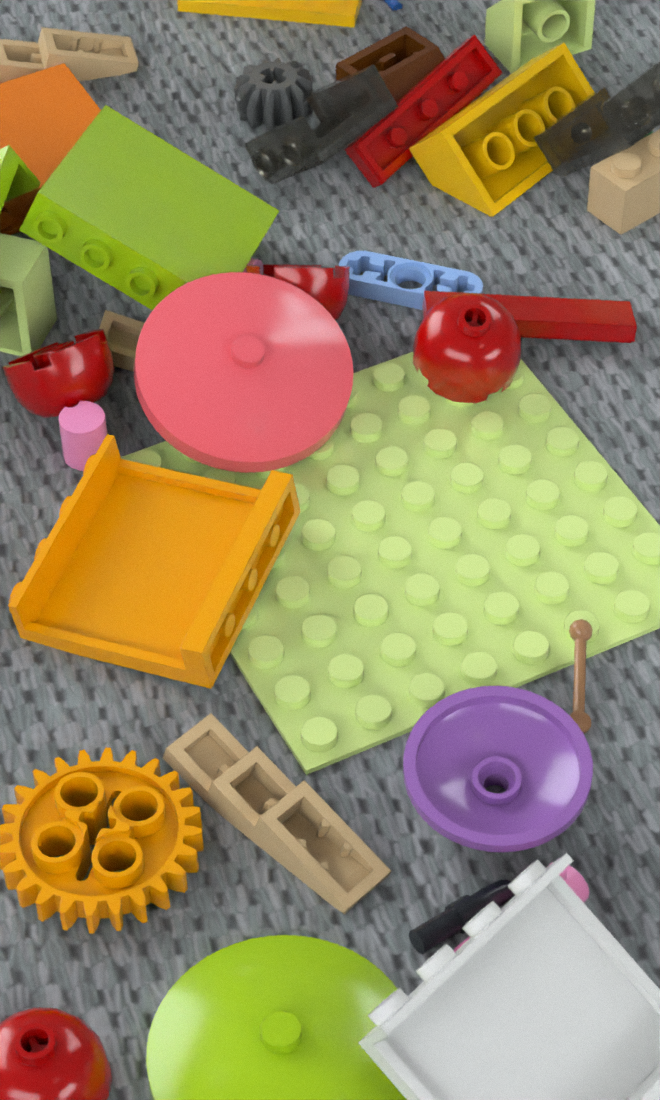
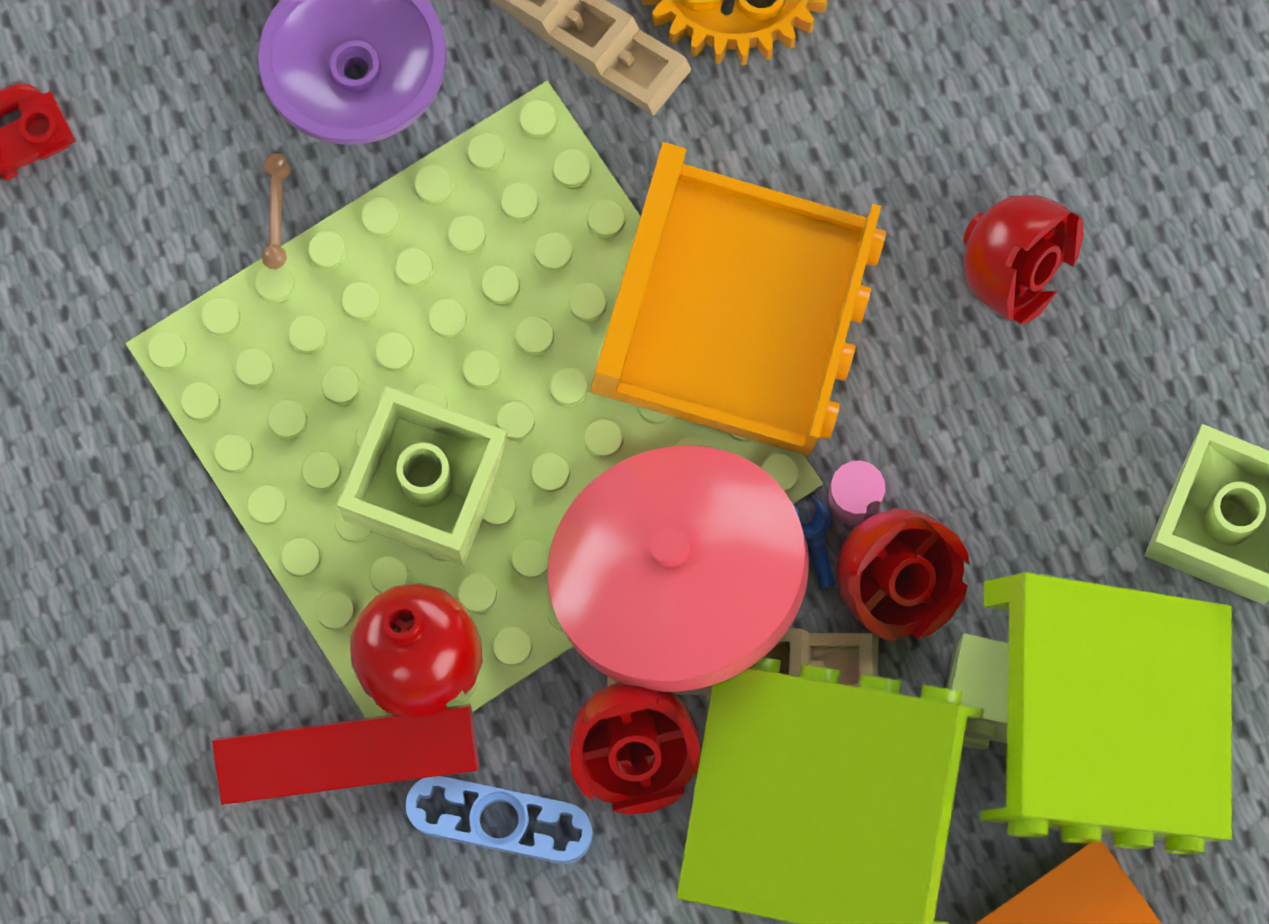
camera: 175 degrees right, 30 degrees up
none -> yellowish green slope [337,386,508,566]
none -> blue hand [792,495,835,589]

